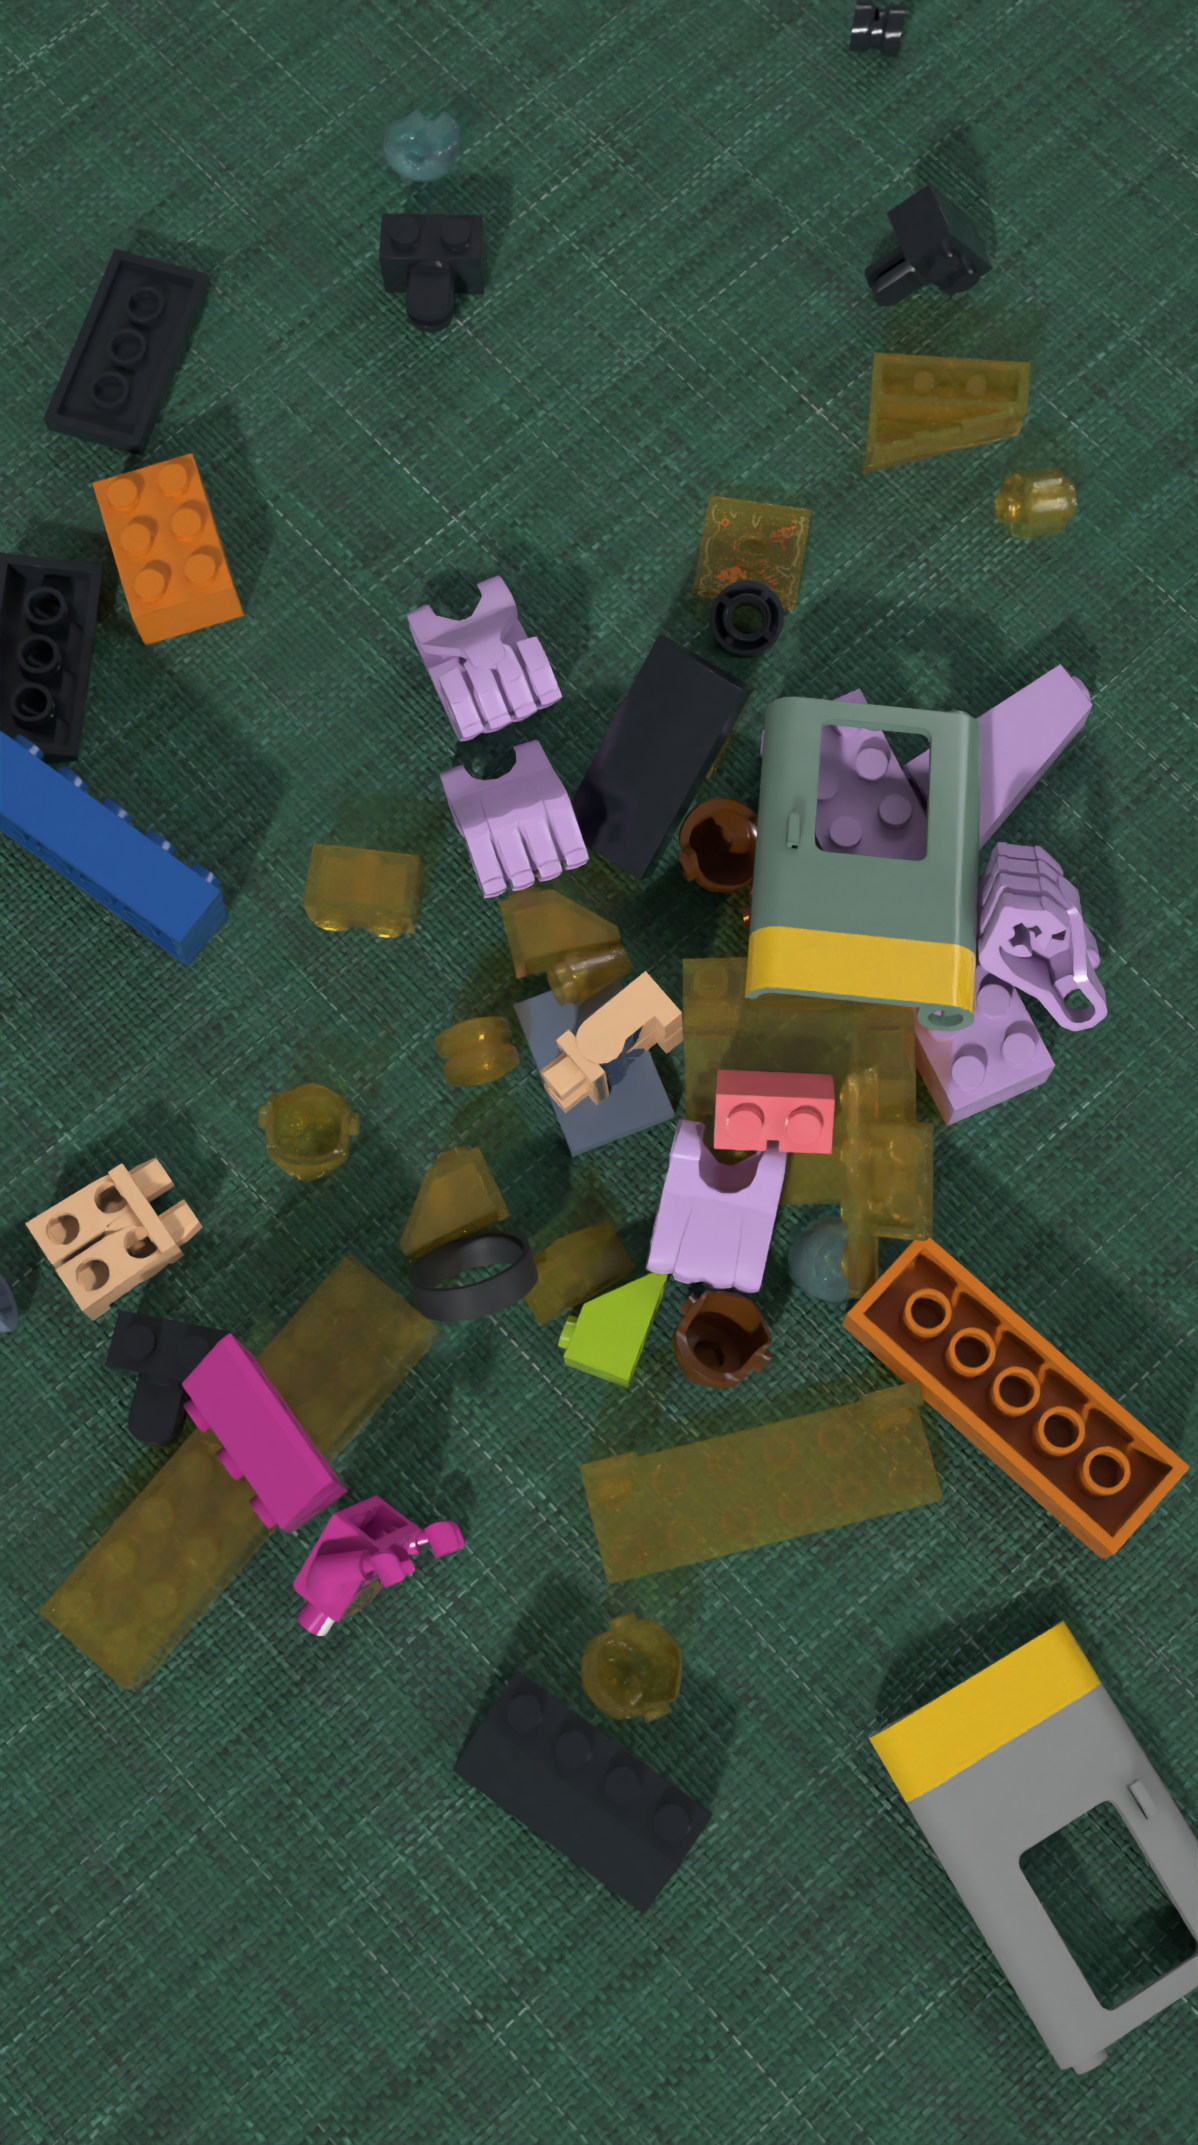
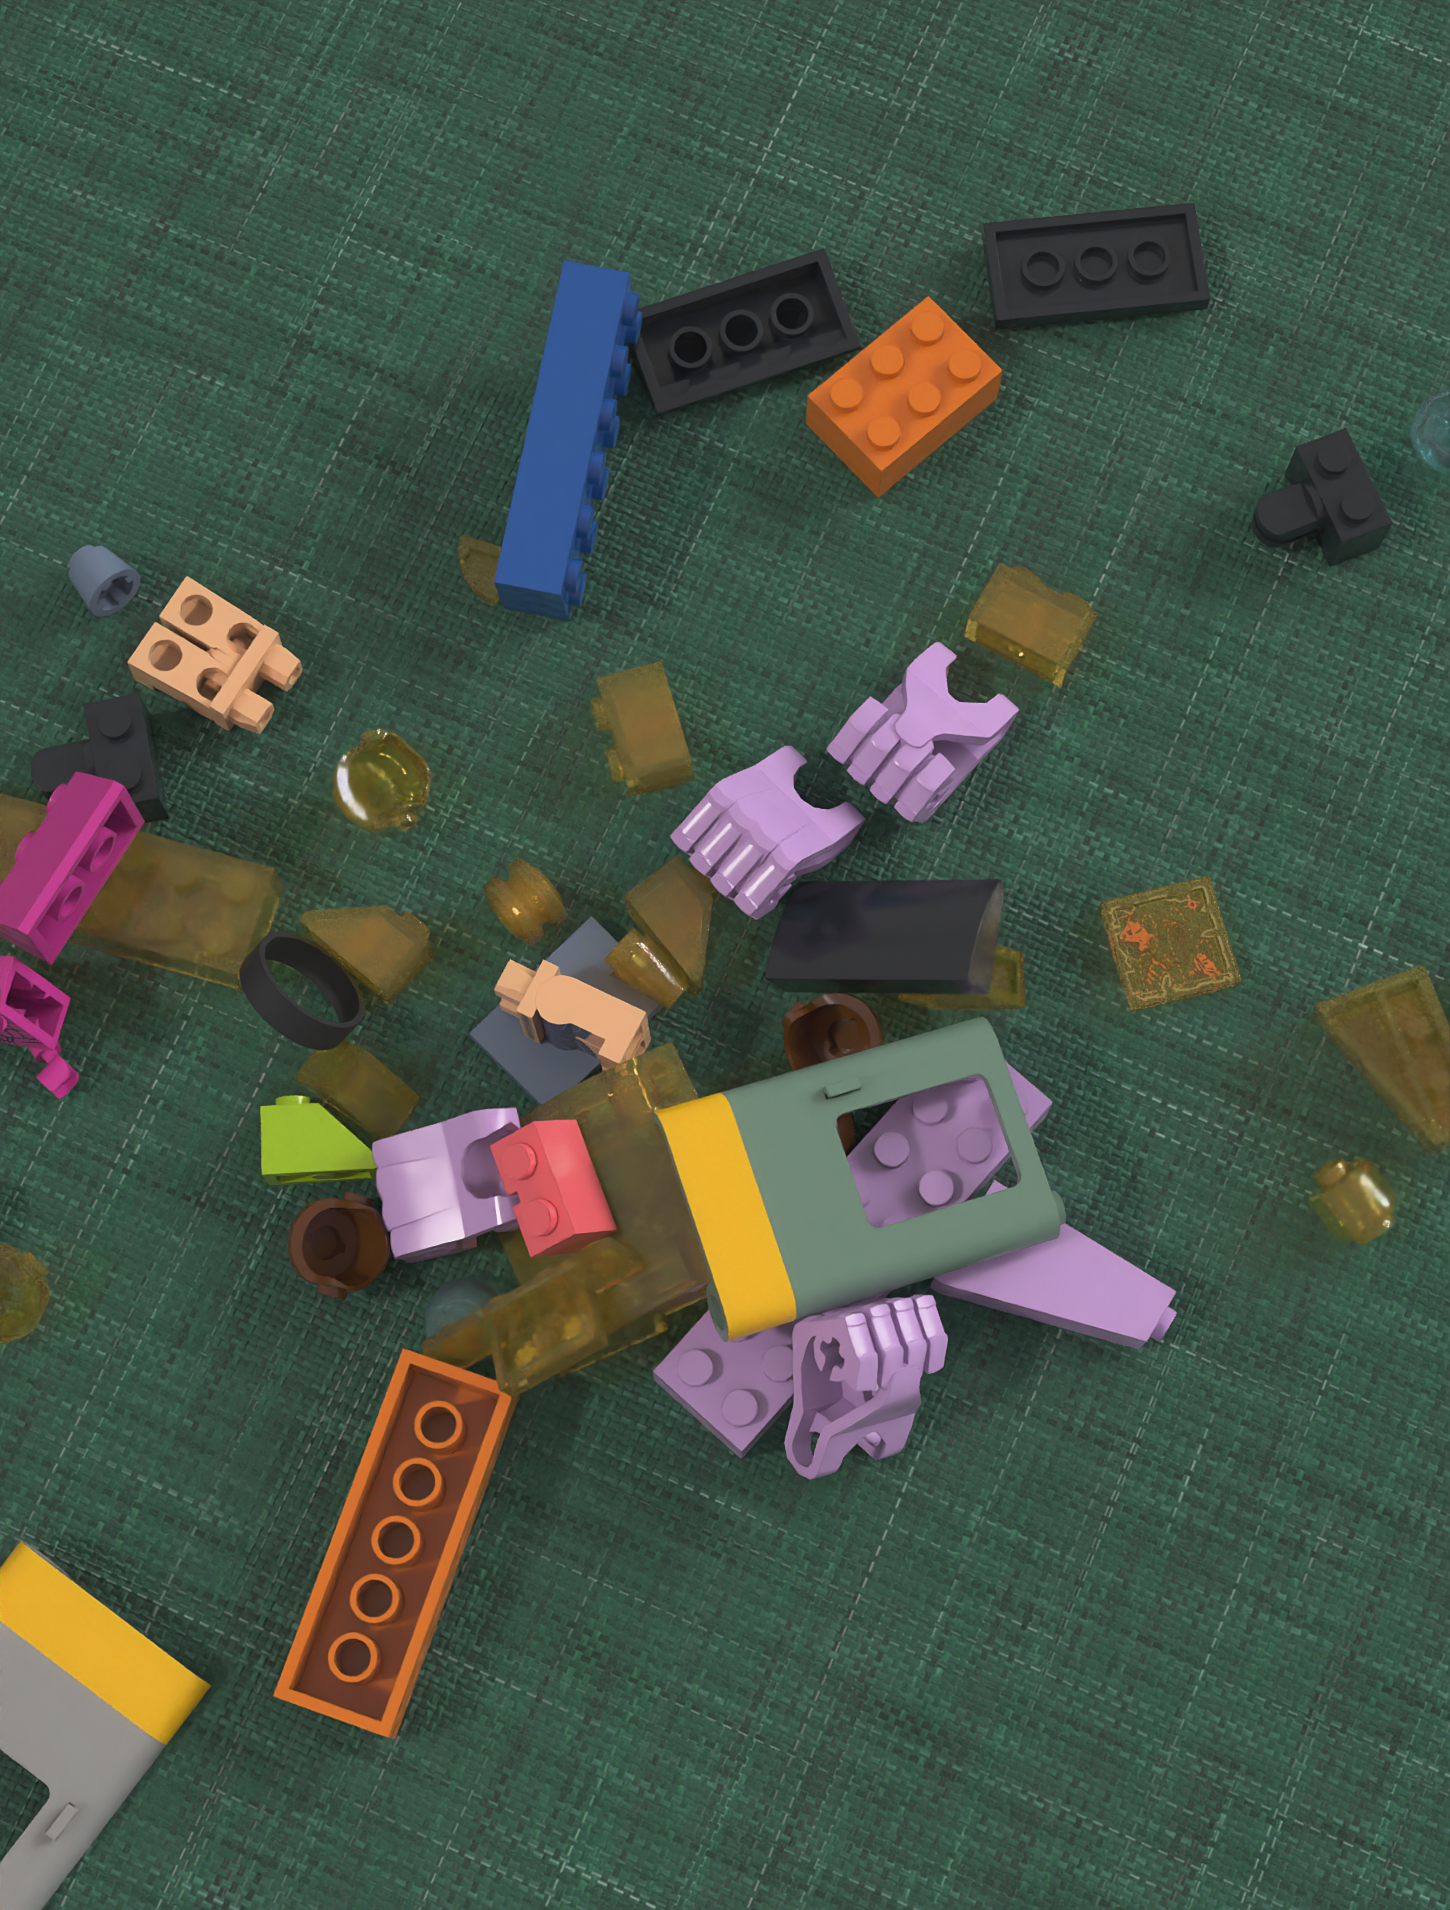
camera: 60 degrees right, 0 degrees up
clear yellow bracket [579,1381,942,1584] -> none
black wheel [709,580,784,659] -> none
none -> clear yellow tile [458,535,502,606]
none -> clear yellow brick [964,562,1098,687]

